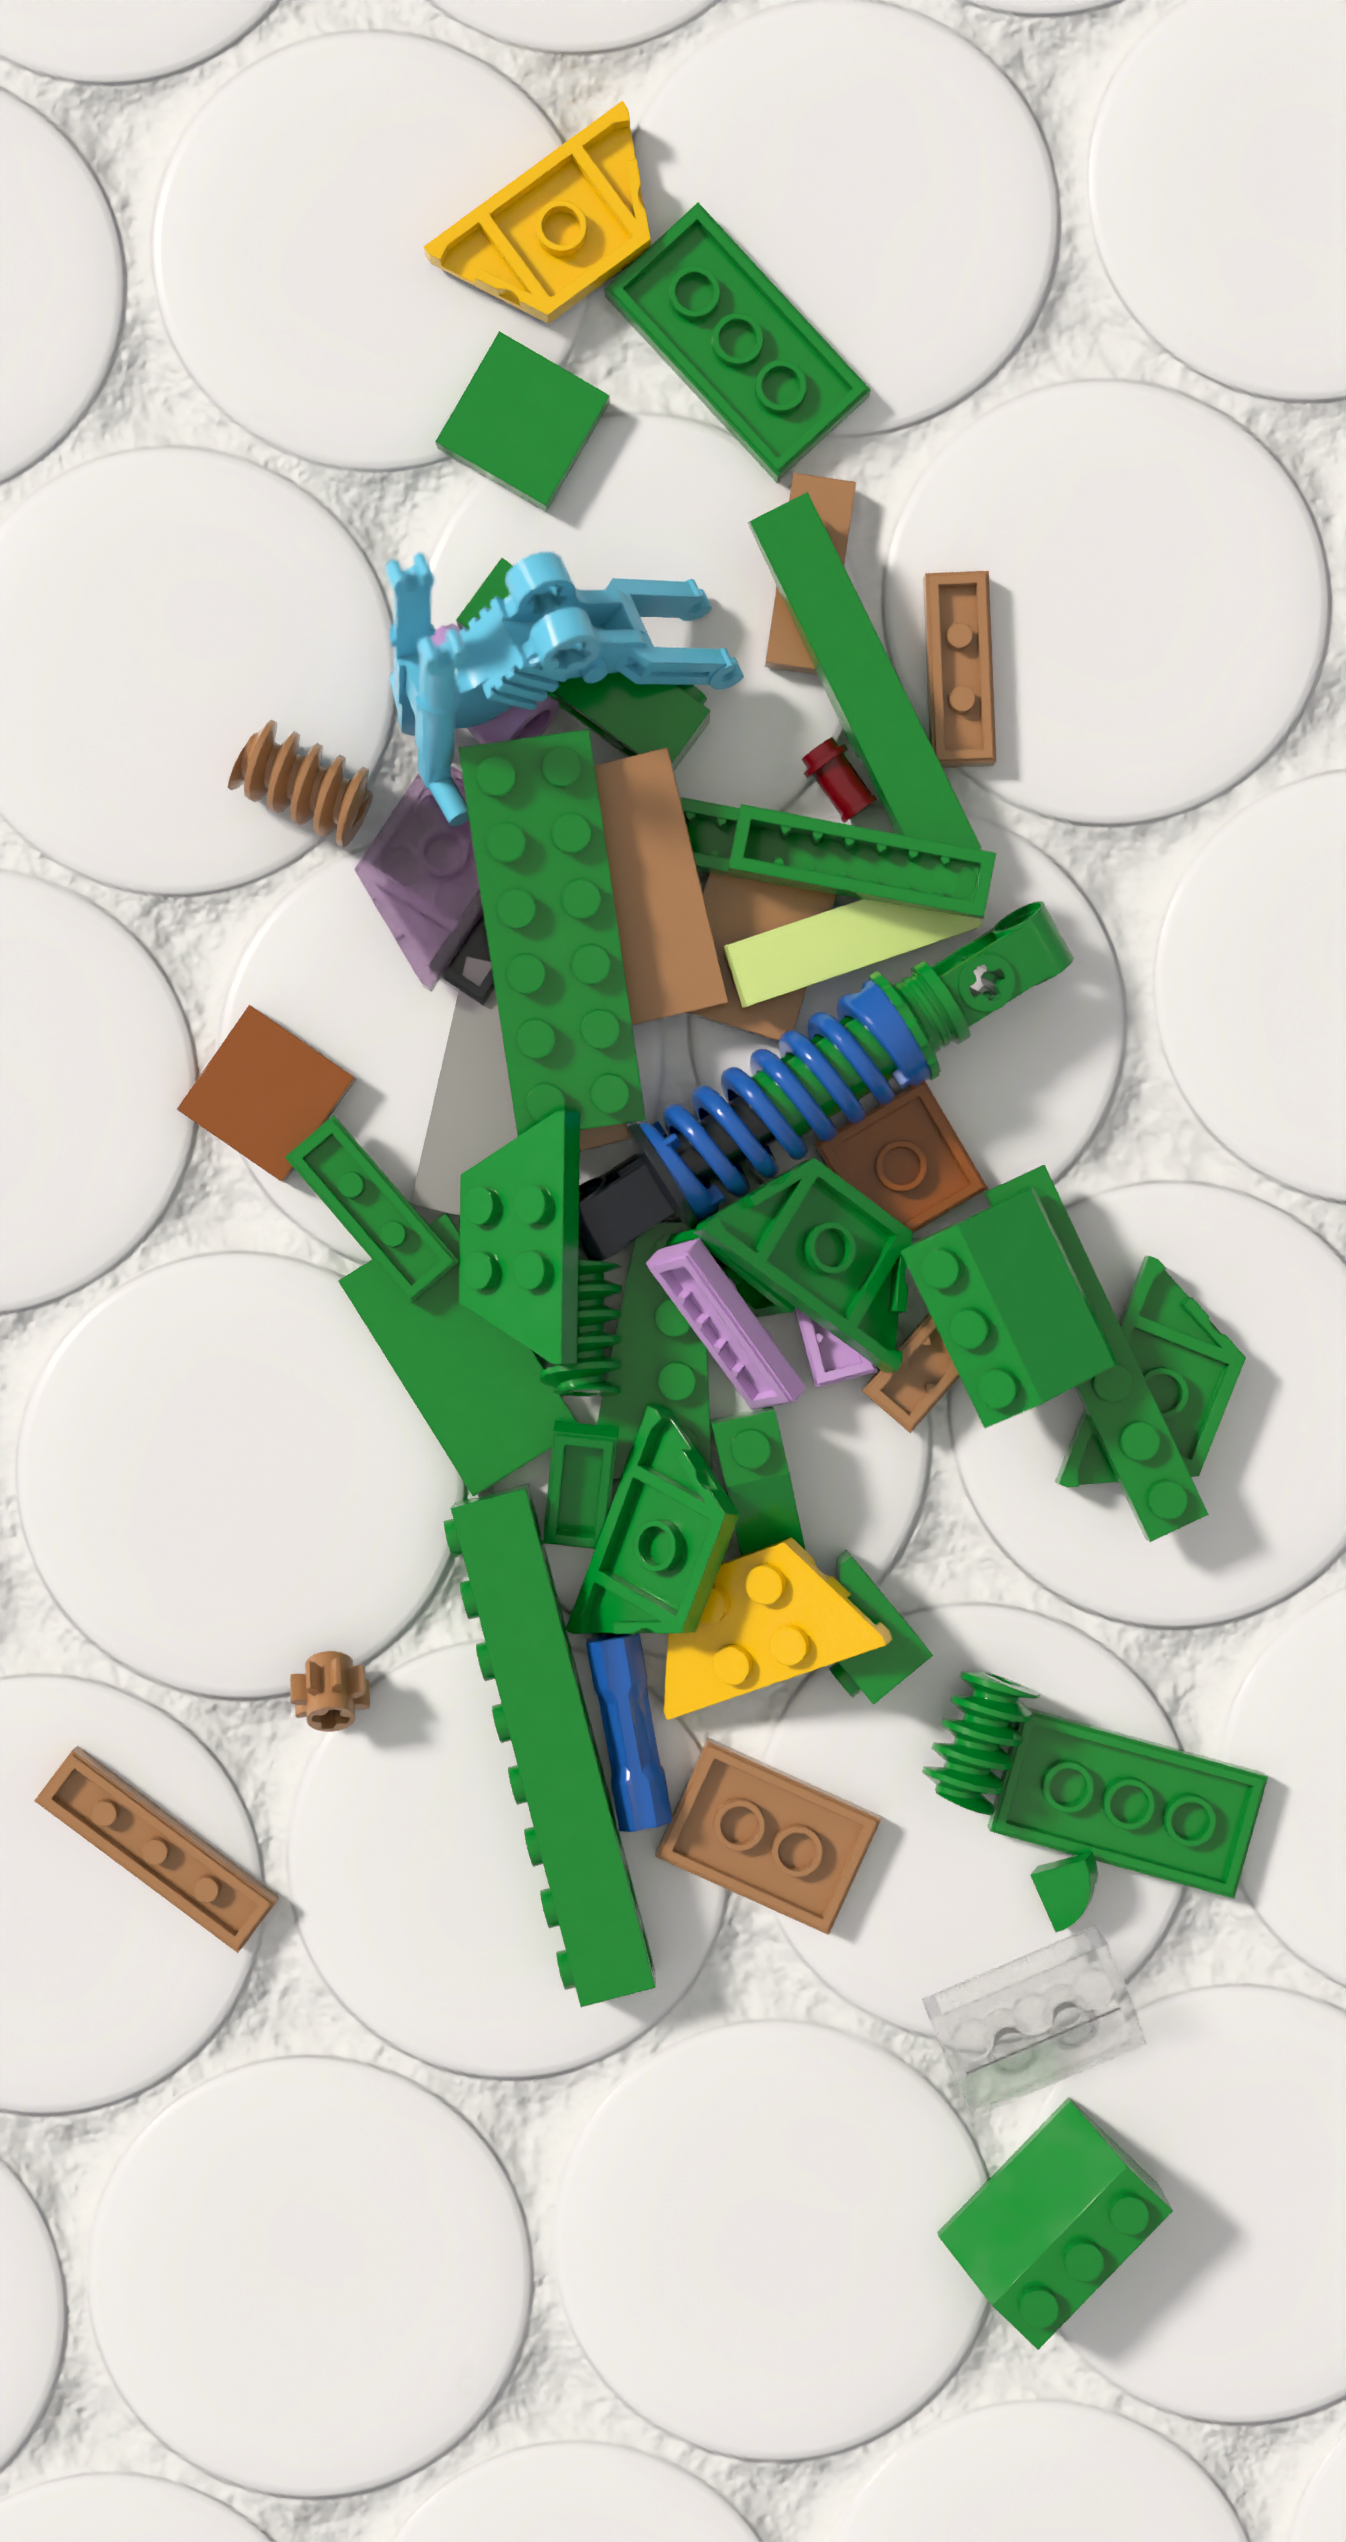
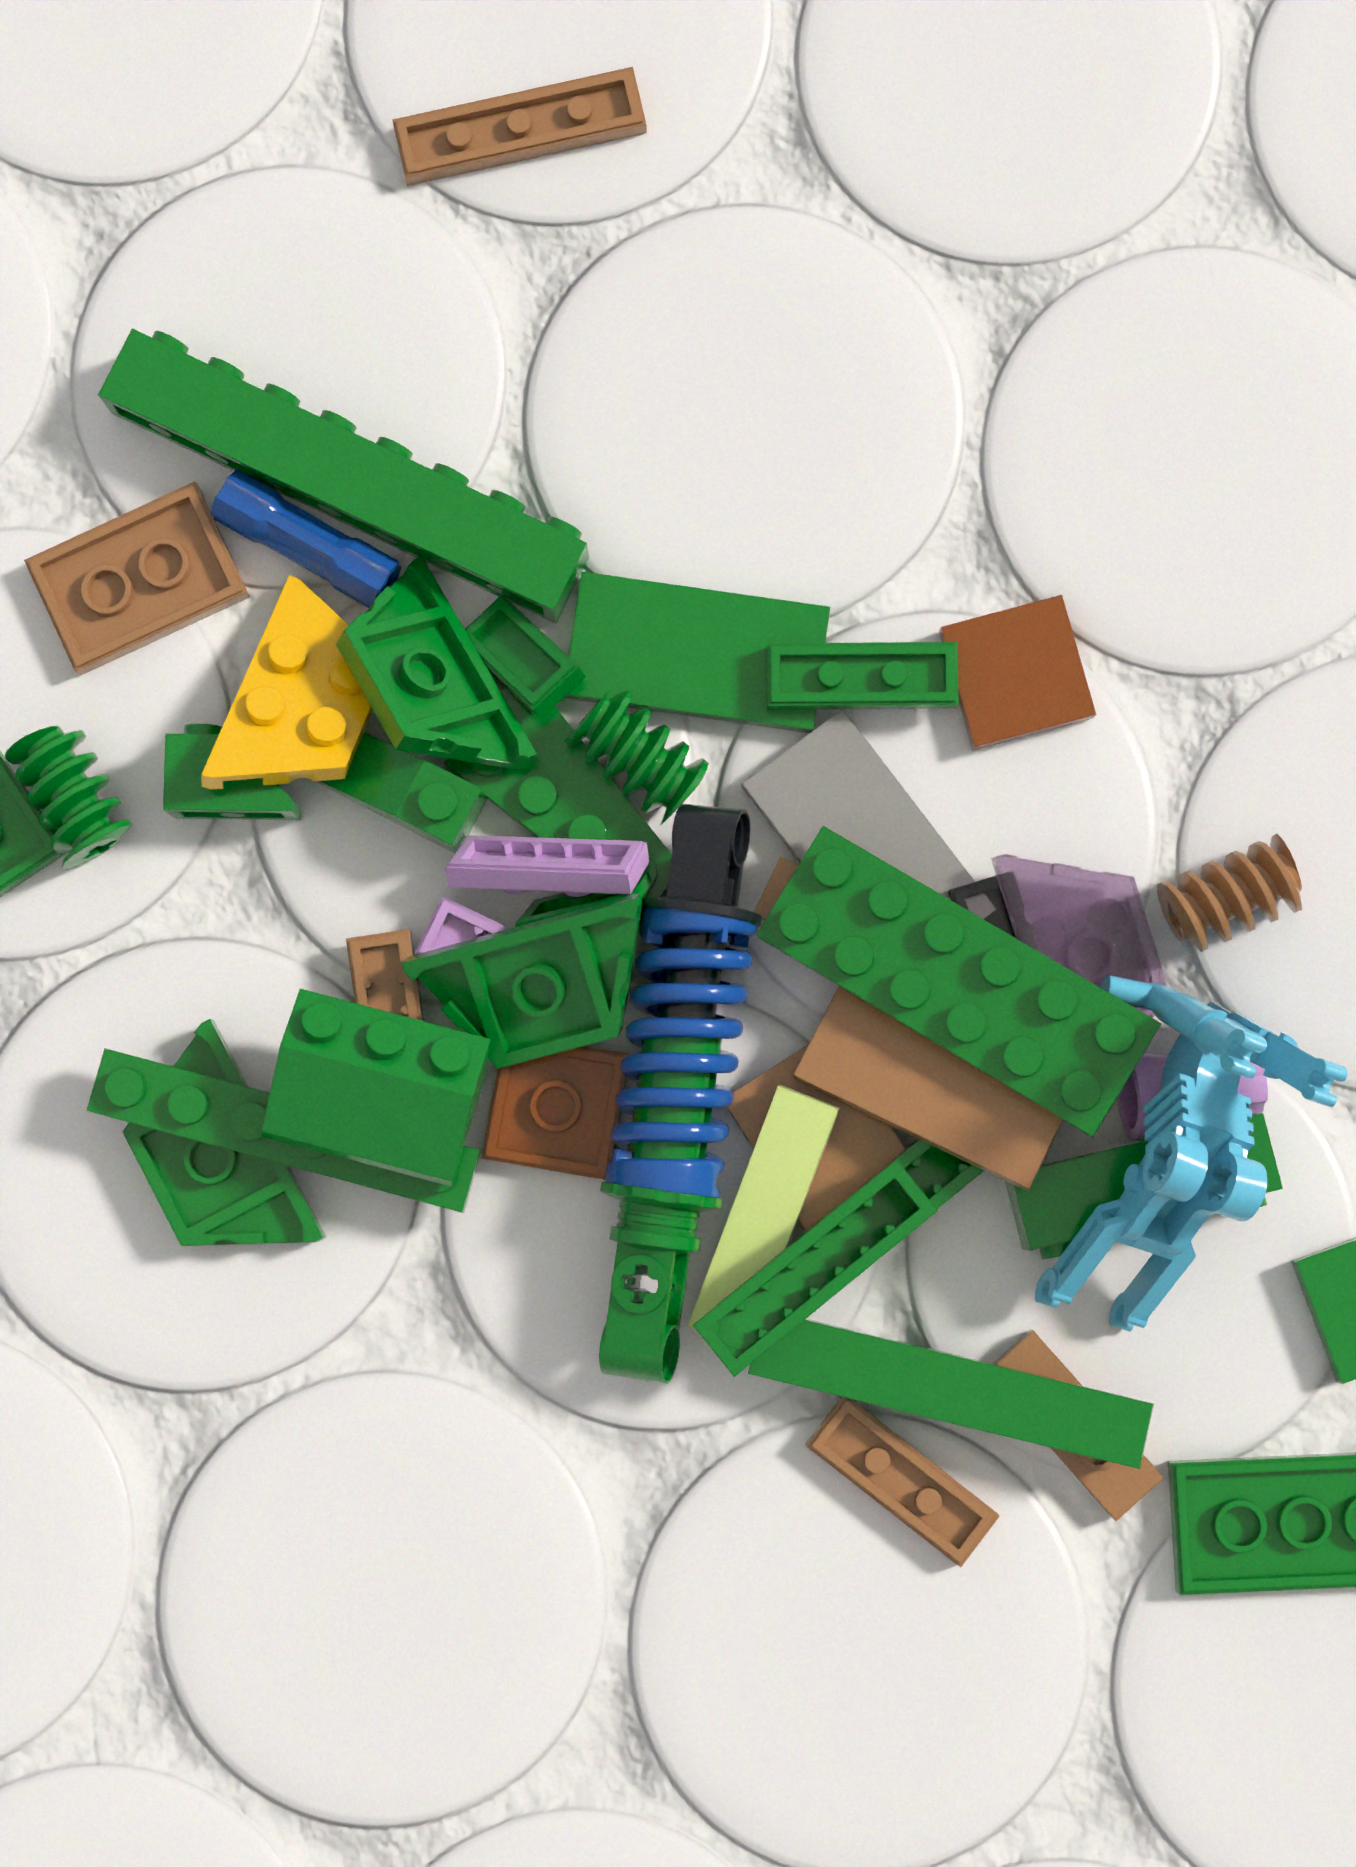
camera: 130 degrees right, 5 degrees down
medium nougat gear [290,1651,370,1732] -> none
green wing [459,1111,580,1365] -> none
dark red pin [801,737,877,823] -> none

